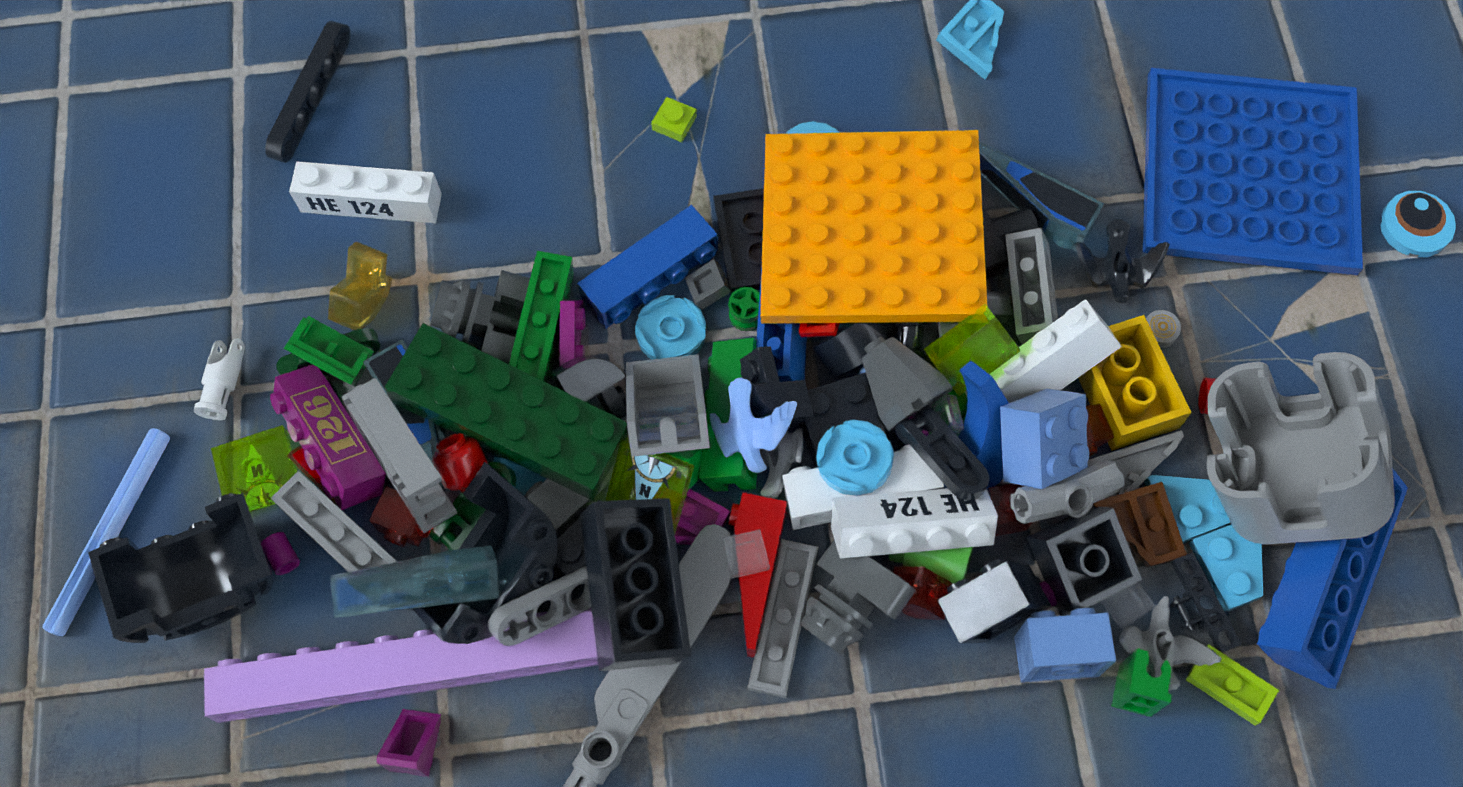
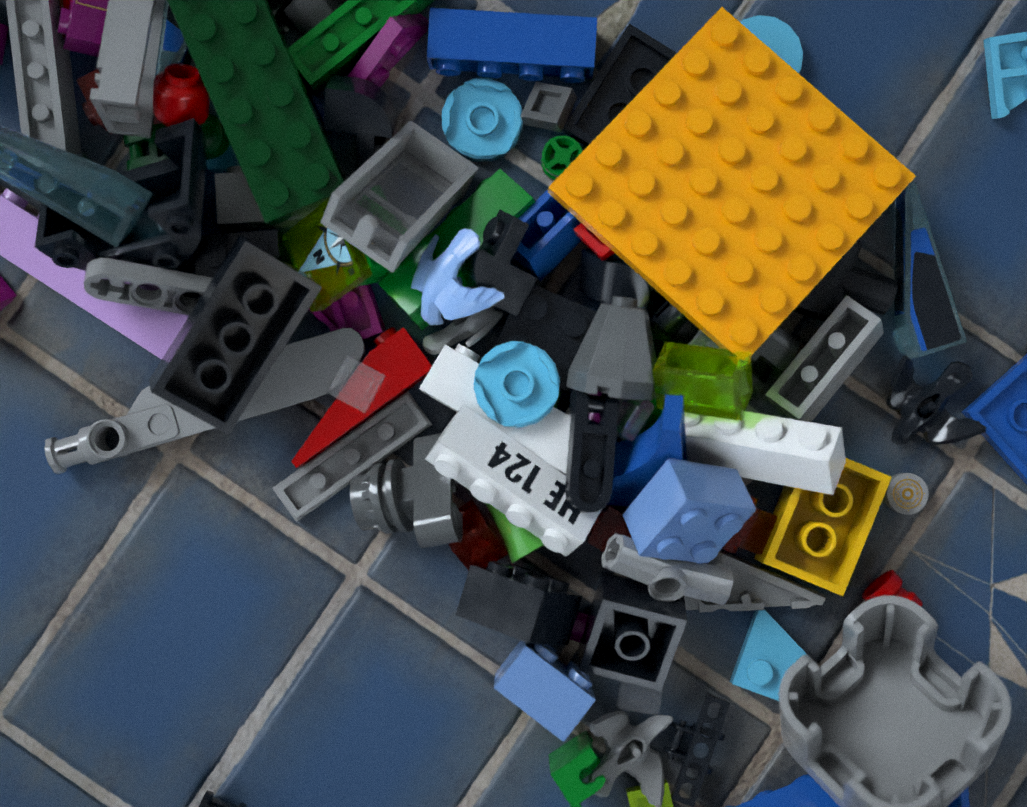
camera: 40 degrees right, 20 degrees up
reddish brown wing [1093,482,1187,567] -> none
medium azure wing [1189,524,1263,611] -> none

